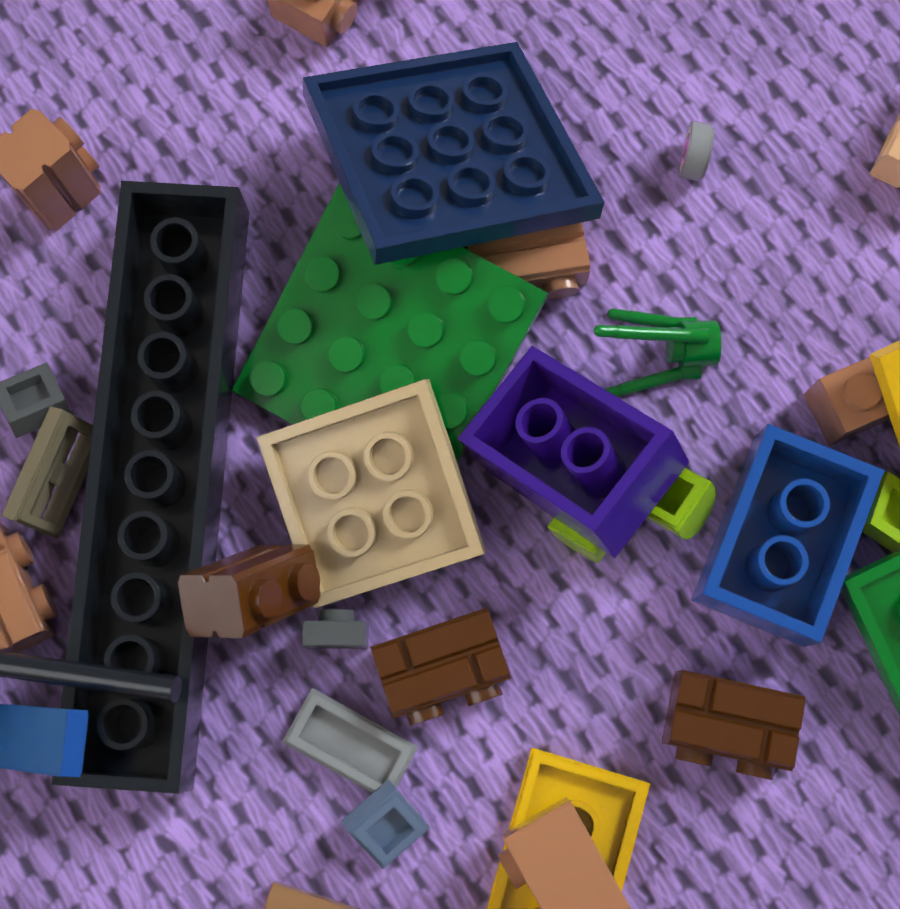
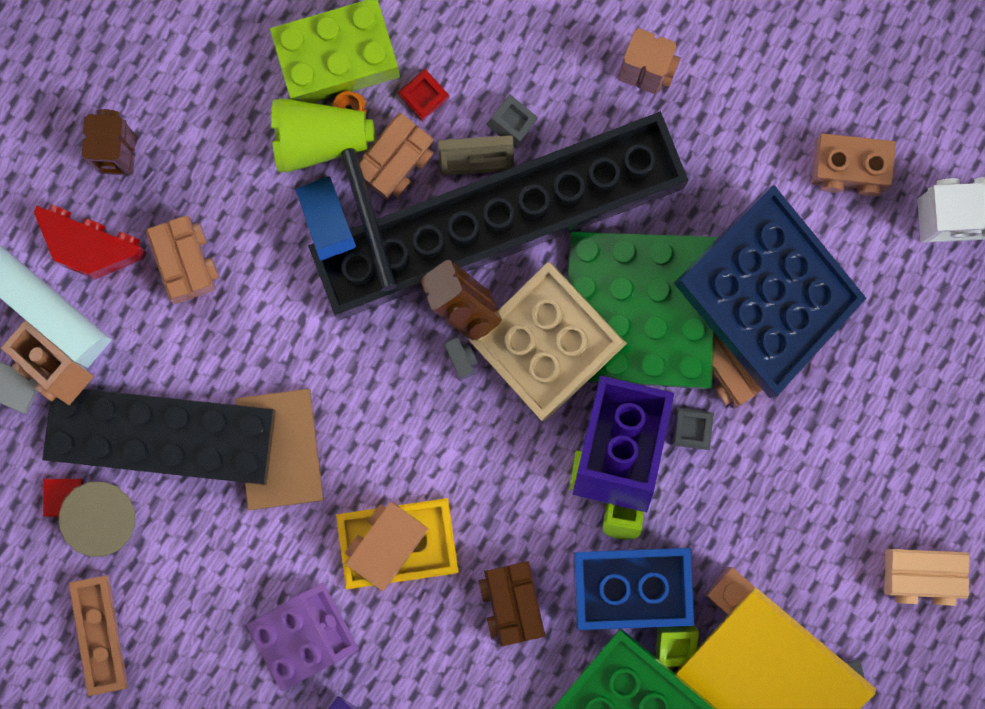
camera: 60 degrees right, 5 degrees up
light grey tile [282,688,419,793] -> none
sand blue tile [341,779,430,869] -> none
reddish brown brick [371,608,511,726] -> none
green plant [593,308,721,397] -> none
light grey tile [678,121,715,181] -> none
none -> dark grey tile [671,408,714,450]

